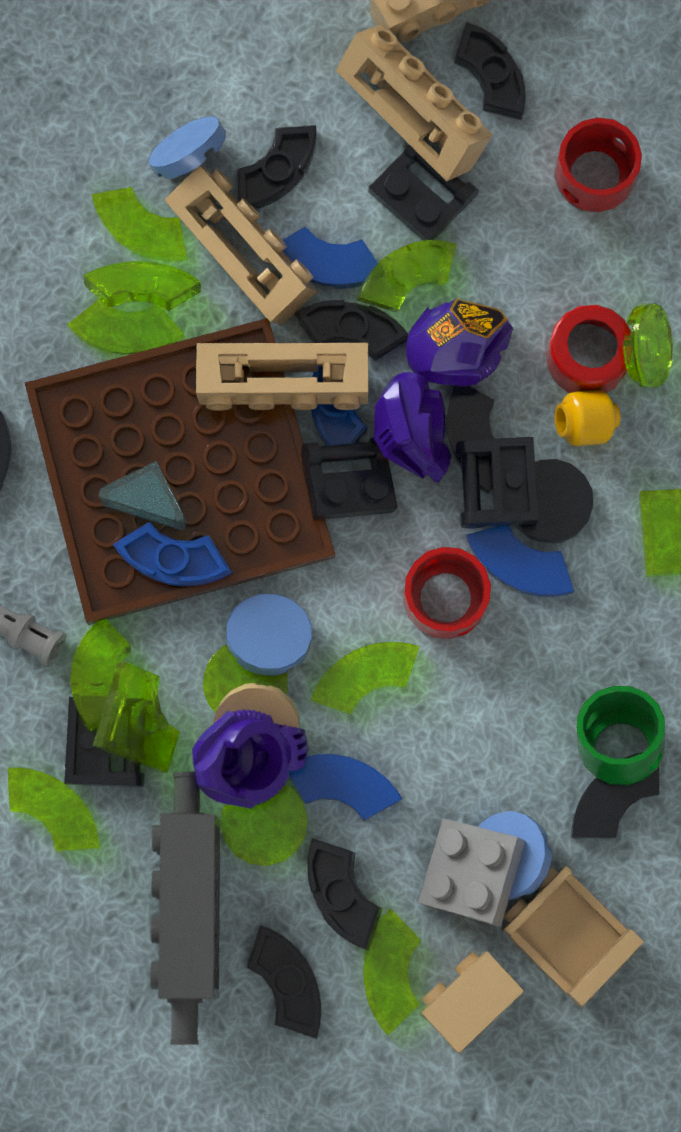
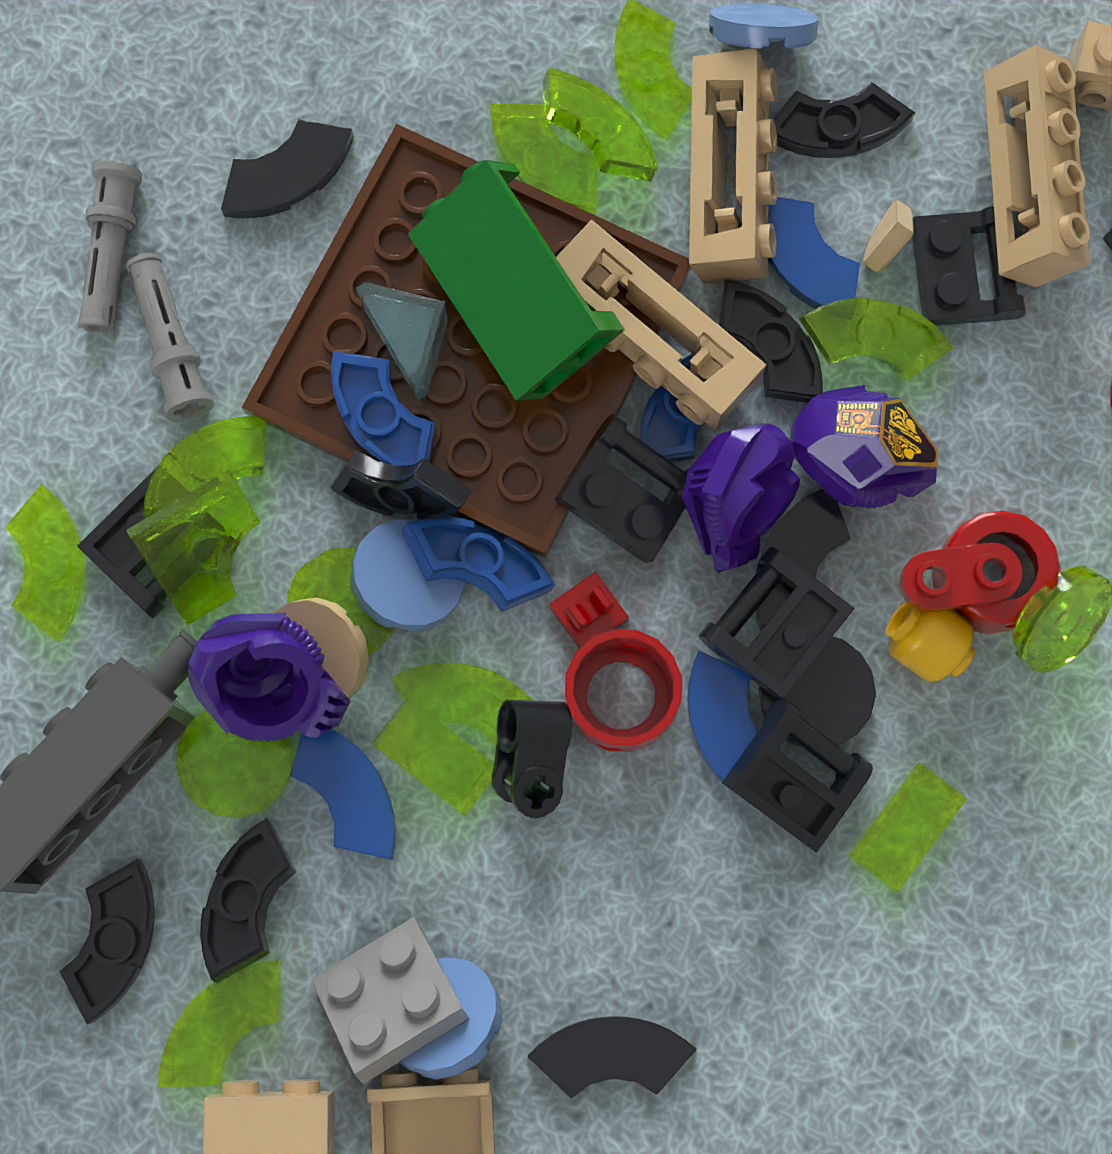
camera: 40 degrees right, 0 degrees up
green piece [577,686,665,785] -> none
none -> black tile [330,450,472,520]
none -> clear neon green tile [371,697,494,816]
none -> blue tile [401,517,556,612]
none -> green panel [408,160,625,401]
none -> black piece [491,699,573,819]
none -> red tile [549,571,629,649]
none -> black plate [722,697,873,853]
none -> tan tile [863,199,914,273]
none -> red plate [899,542,1022,612]

